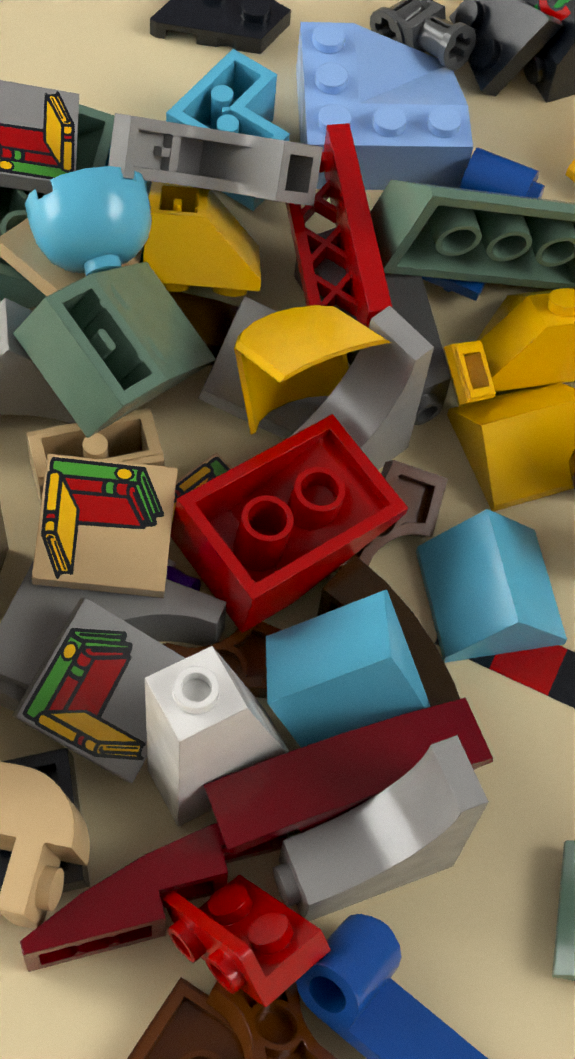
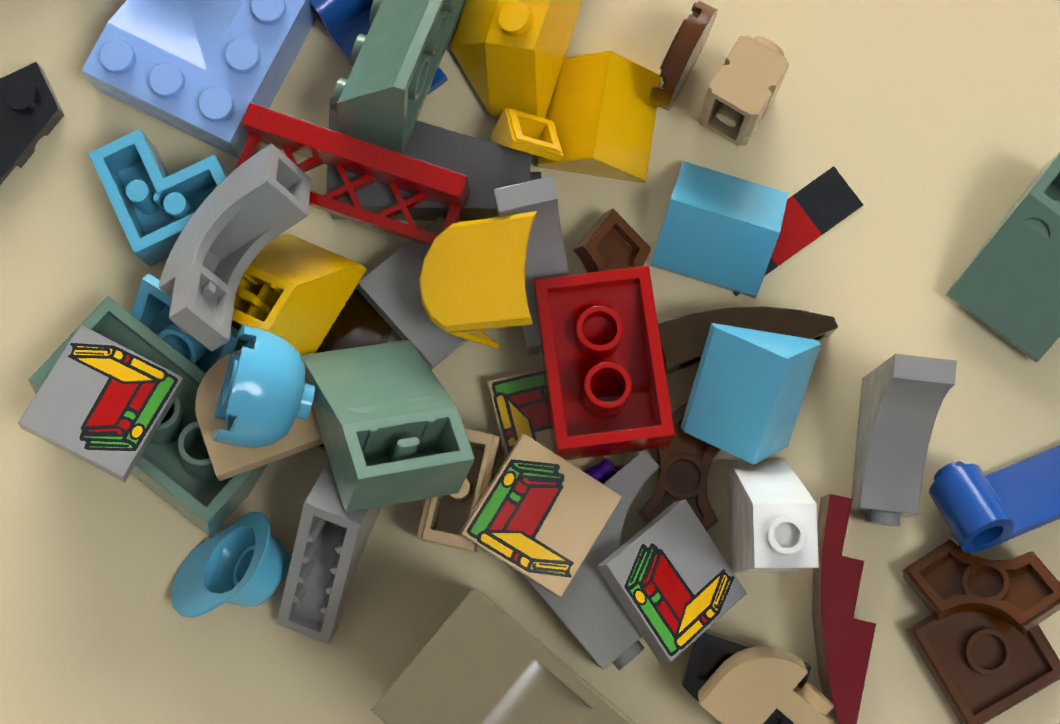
camera: 50 degrees left, 20 degrees up
red bracket [162,874,331,1008] -> none
dark red slope [204,697,493,856] -> none

